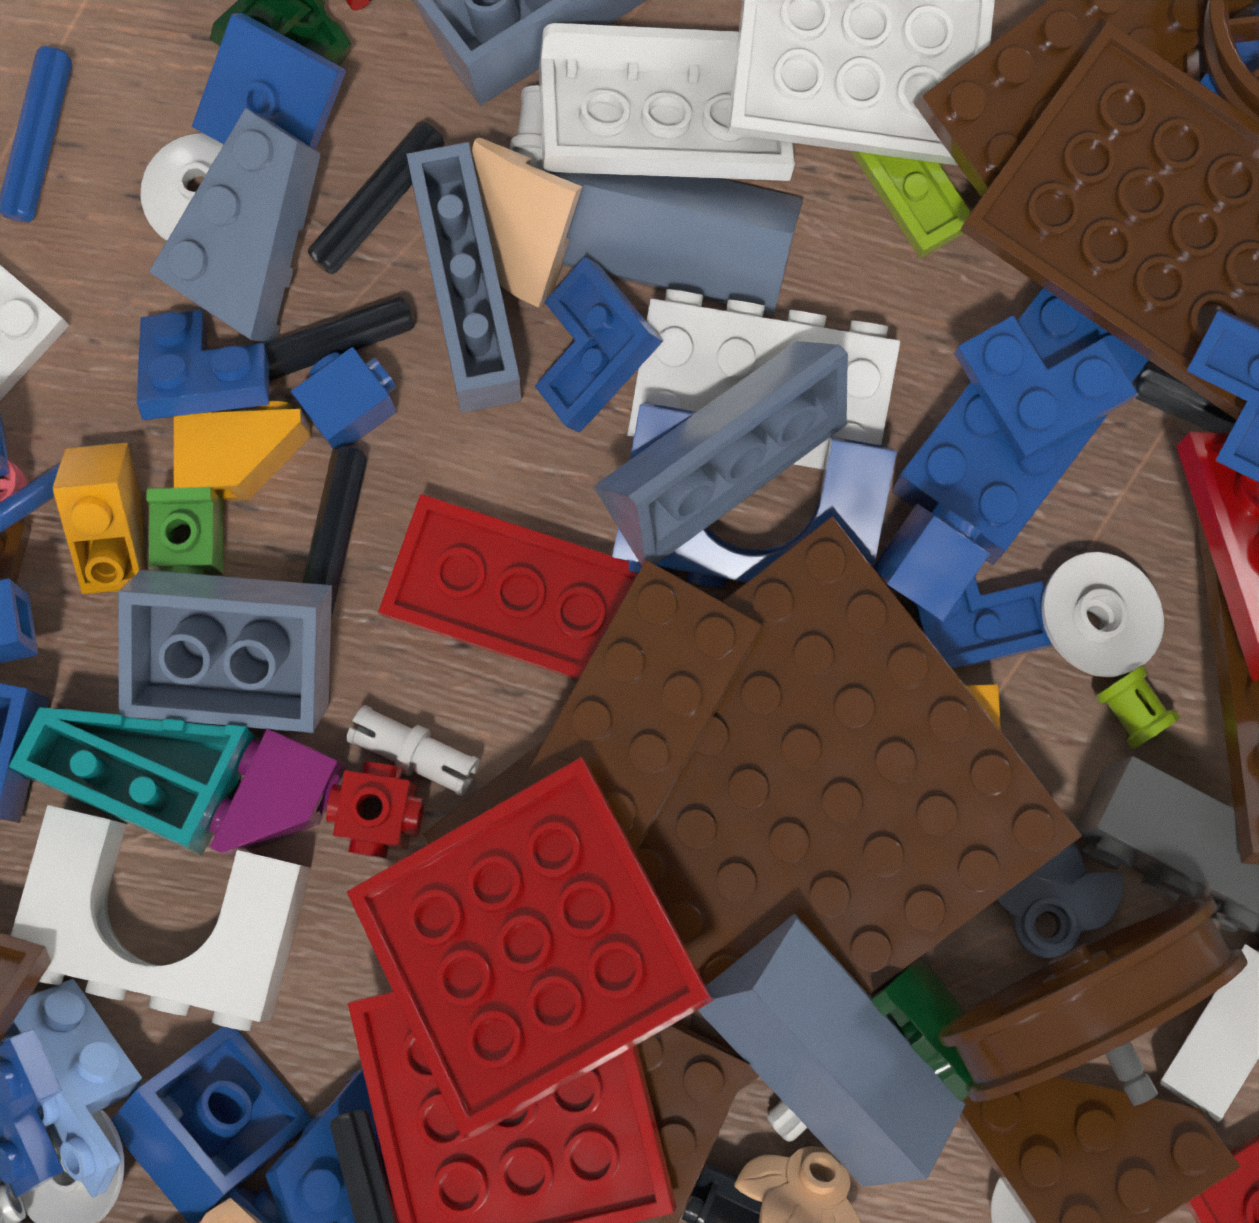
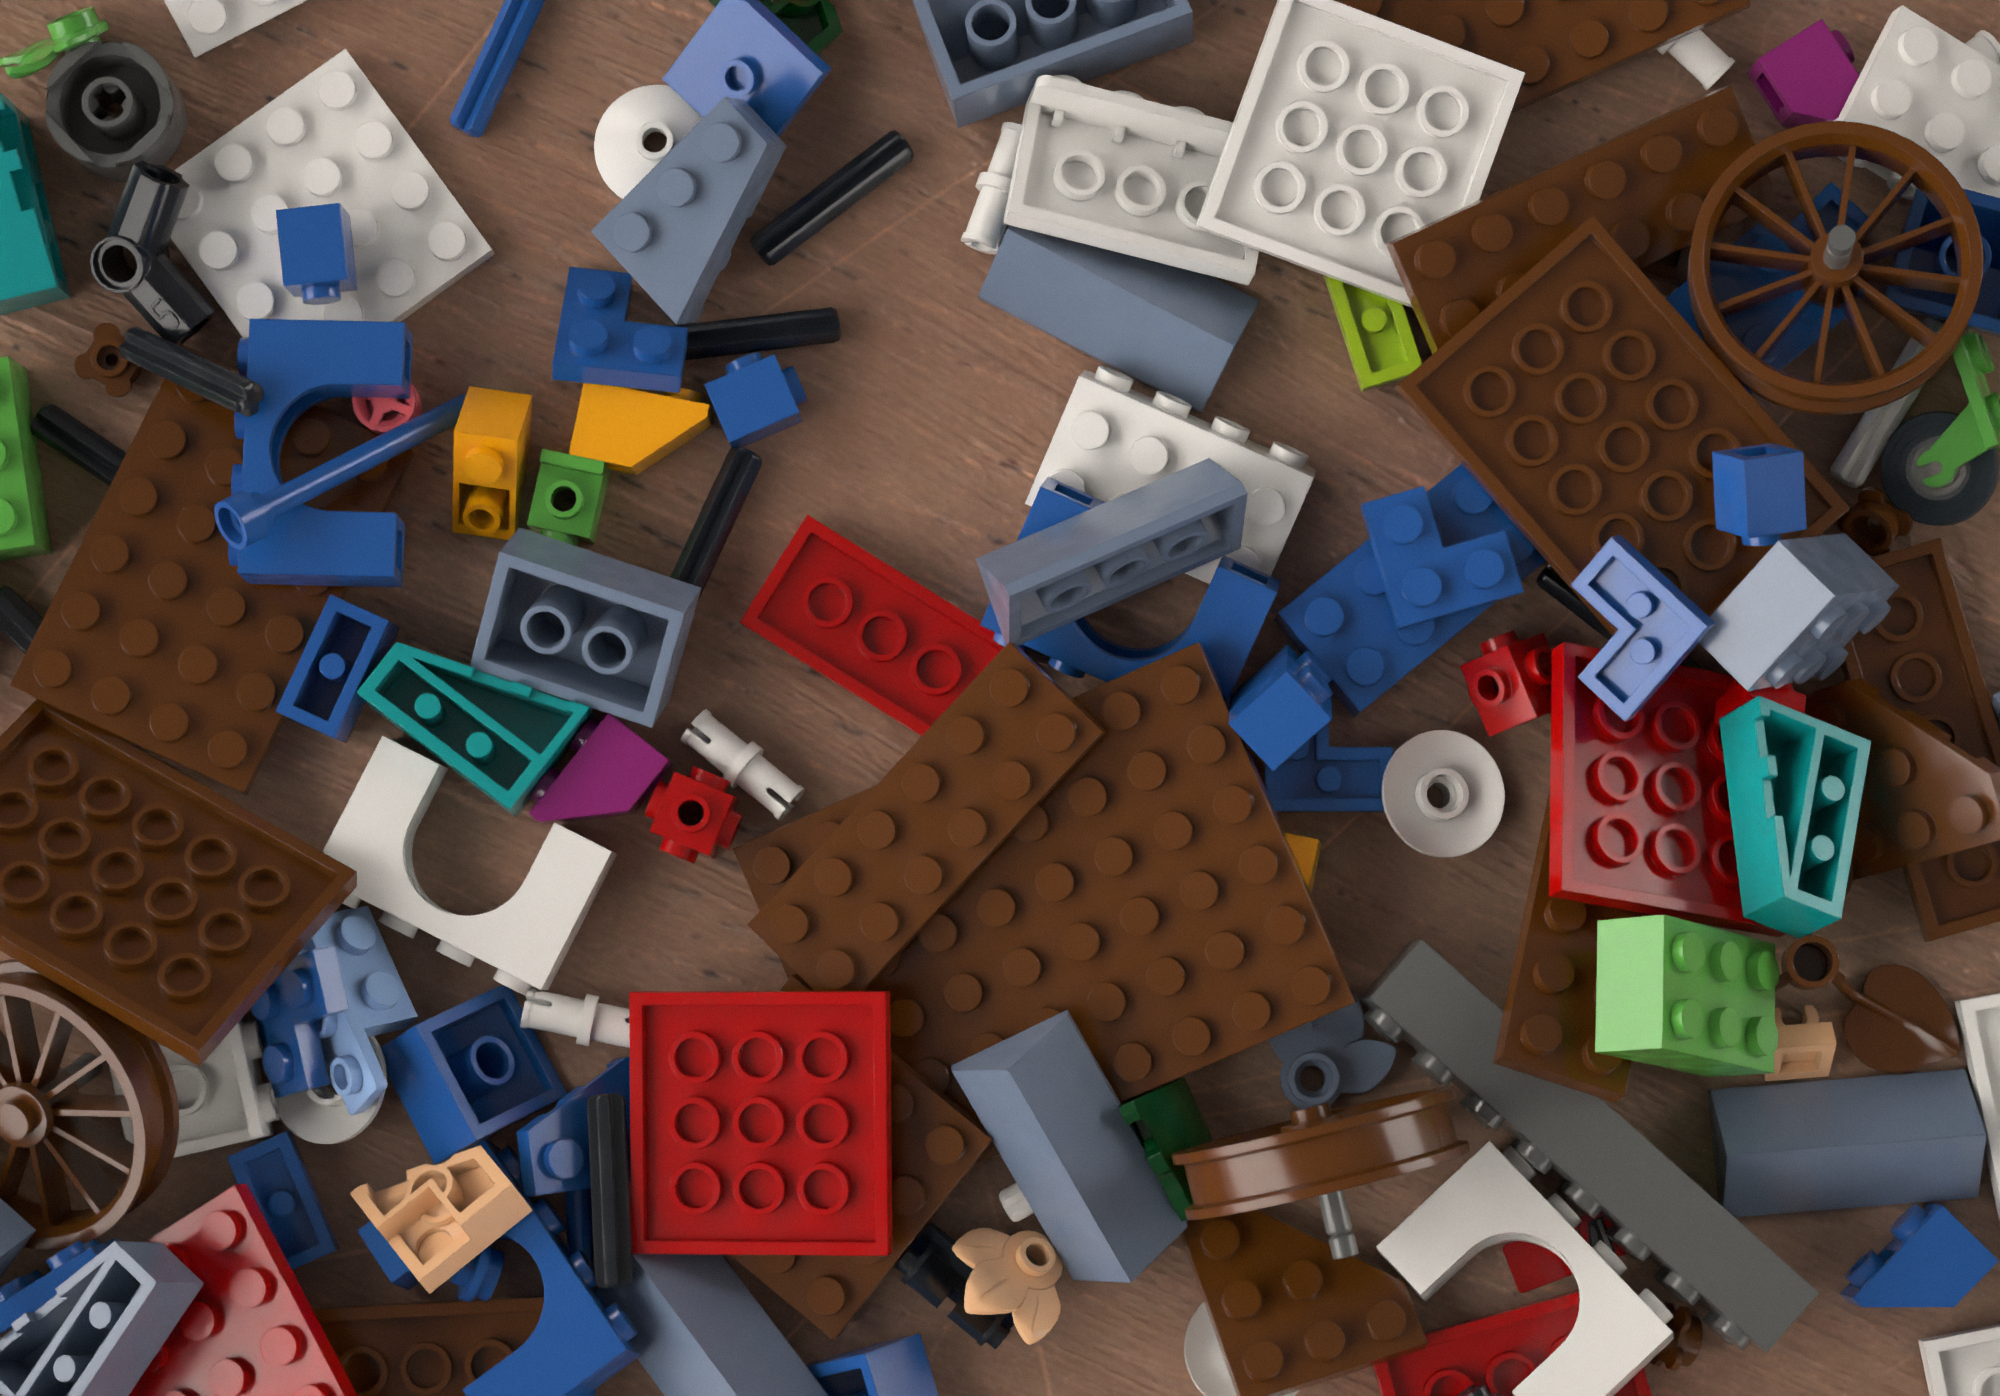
camera: 10 degrees right, 5 degrees up
red plate [346,757,714,1139] -> none
sand blue brick [407,142,521,413] -> none
light nougat slope [472,137,582,308] -> none
blue plate [535,256,663,433] -> none
lime bush [1095,665,1181,750] -> none
none -> white pin [520,987,630,1048]
none -> red brick [1460,630,1552,737]

